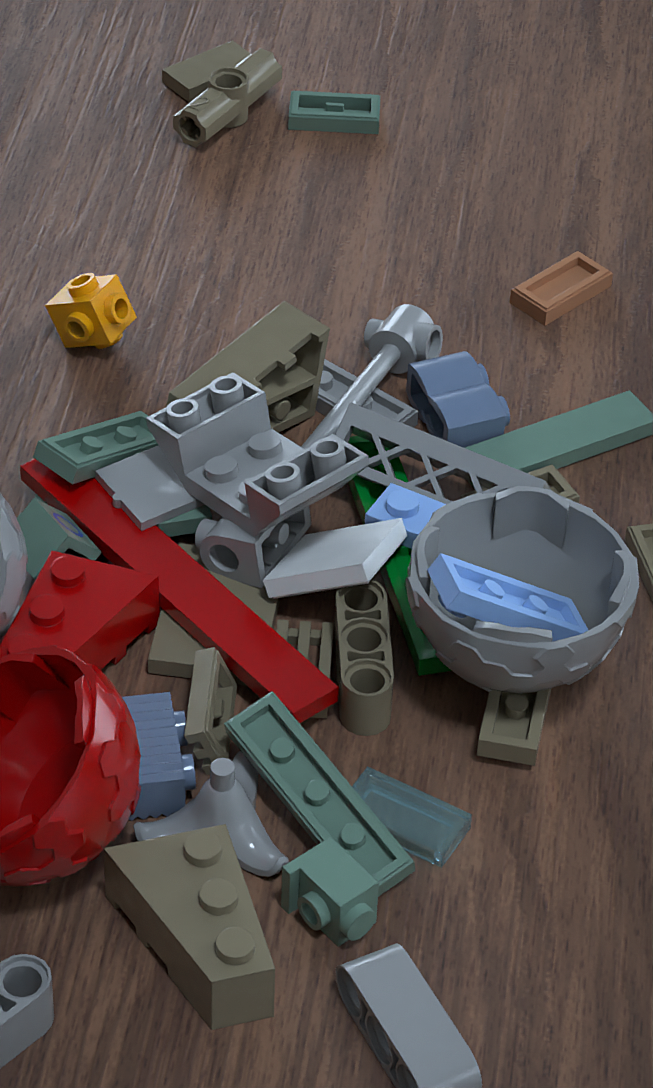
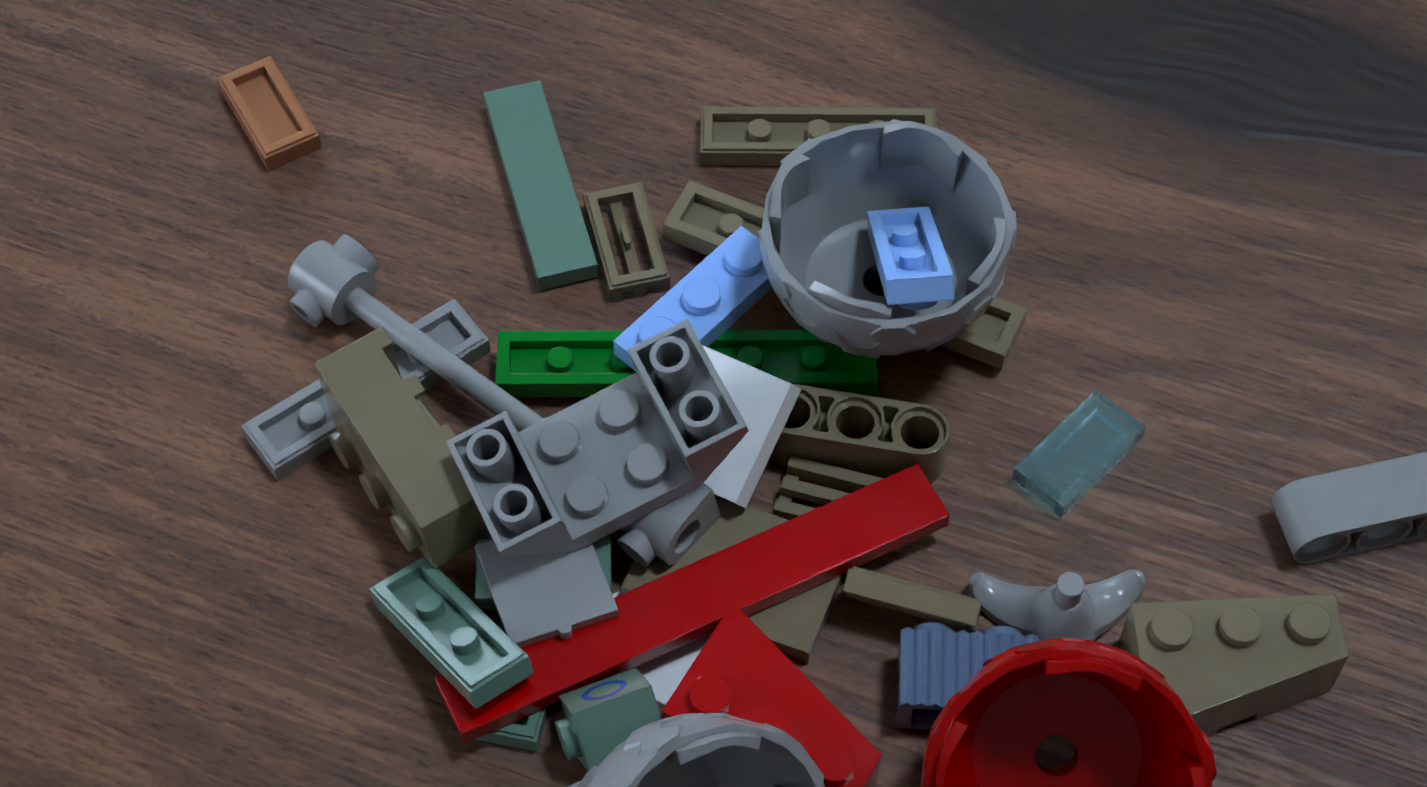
camera: 75 degrees left, 15 degrees up
light orange brick [45,273,137,349] -> none
sand green tile [224,691,415,897] -> none
sand green brick [281,837,379,947] -> none
light grey fence [335,402,551,504] -> none
sand blue brick [406,351,510,448] -> none

